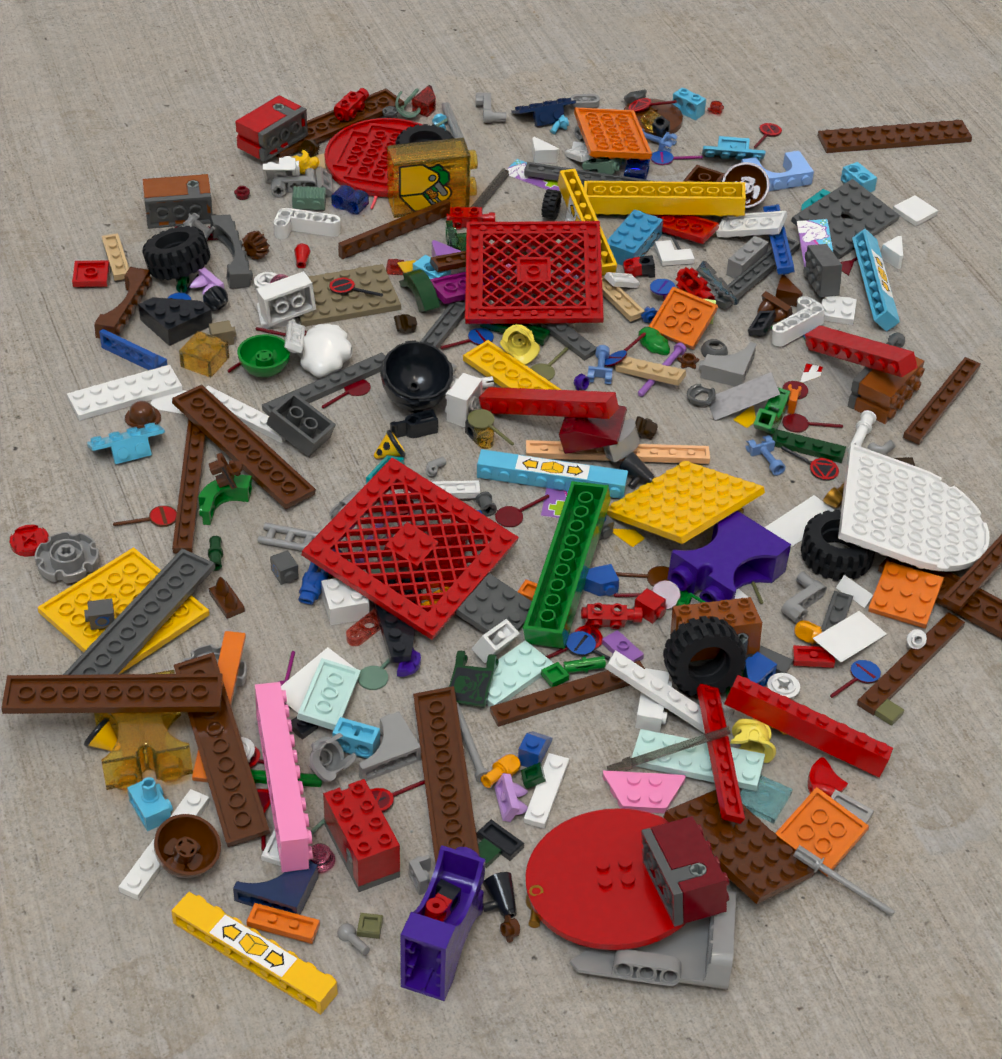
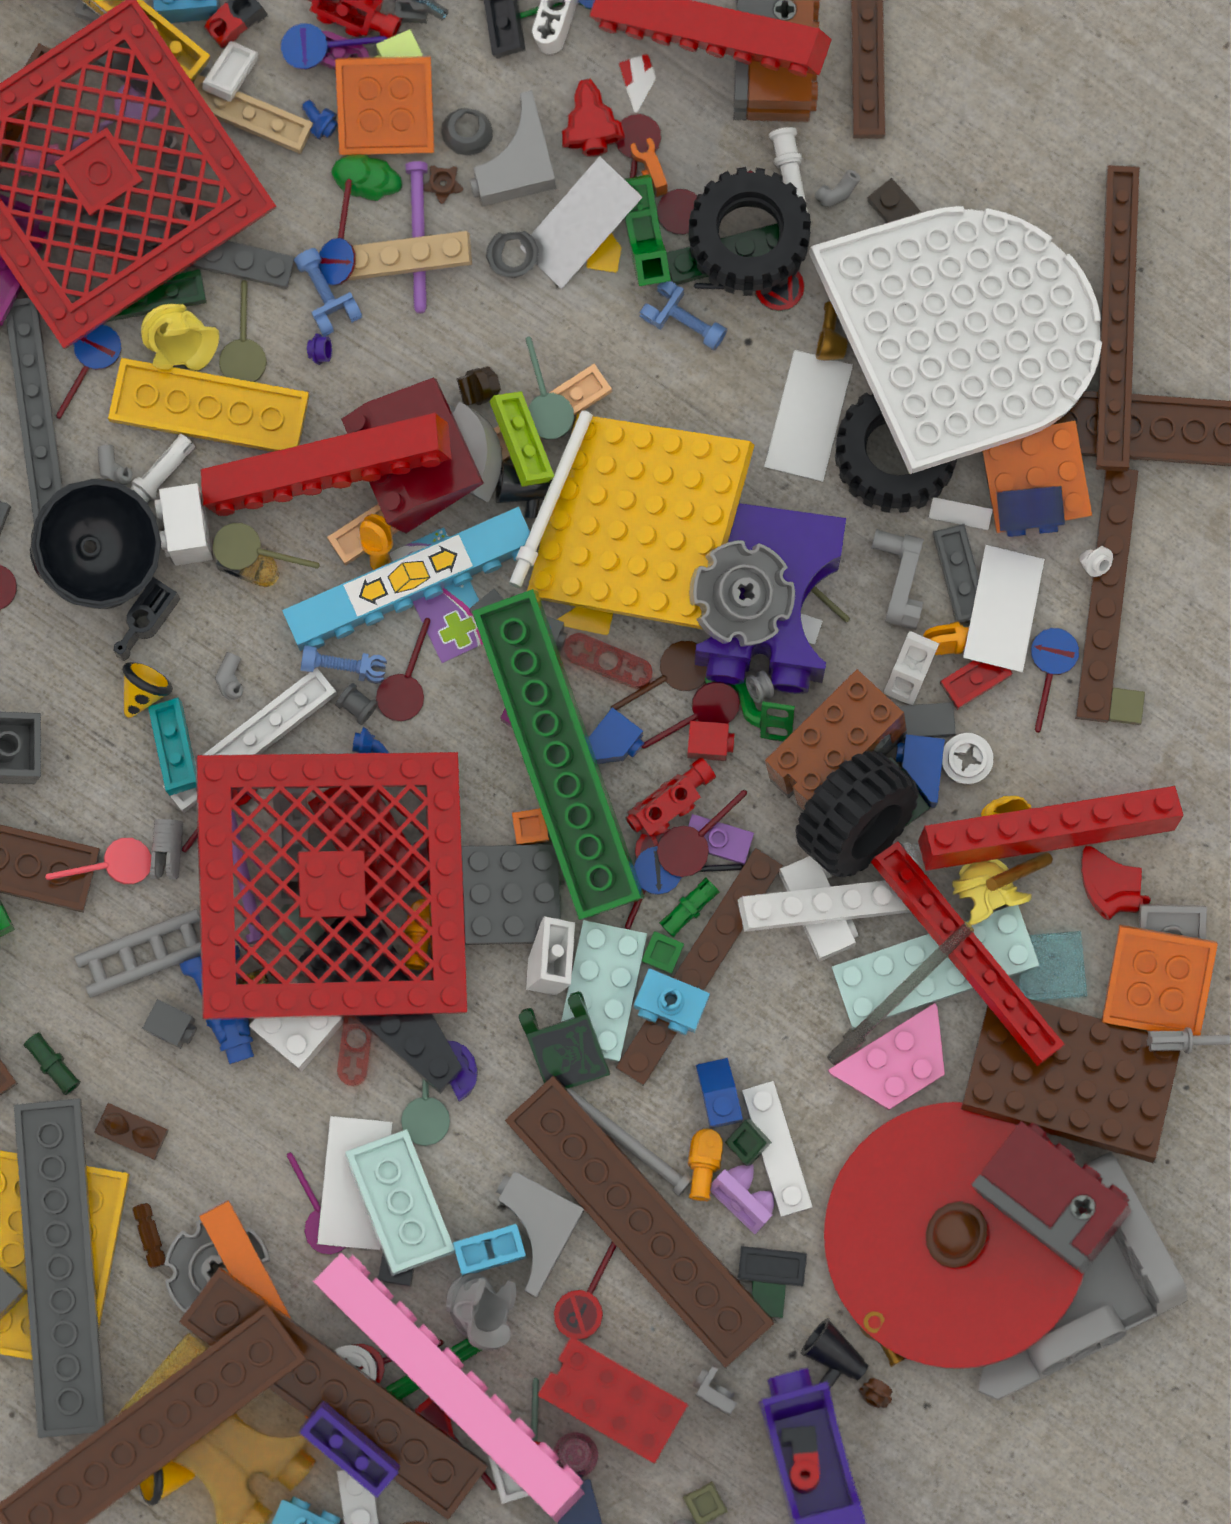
camera: 30 degrees left, 35 degrees up
none -> coral piece [45,838,151,885]
none -> reddish brown axle [132,1203,166,1268]
none -> dark purple brick [299,1400,400,1498]
none -> medium blue bar [300,645,387,684]
none -> light orange arm [359,514,393,570]
none -> lime plate [489,391,554,487]
none -> white bar [509,411,593,588]
none -> sand green piece [525,336,574,440]
none -> red rock [562,79,625,157]
none -> clear red beam [564,633,652,689]
none -> medium azure brick [634,968,710,1035]
none -> dark red piece [657,790,747,877]
none -> black tyre [688,167,811,296]
none -> light grey piece [689,540,795,647]
none -> light grey bush [746,670,774,703]
none -> white slope [883,631,939,705]
none -> reddish brown hat [926,1201,987,1268]
none -> pearl gold bar [986,852,1053,891]
none -> clear blue brick [996,486,1065,537]

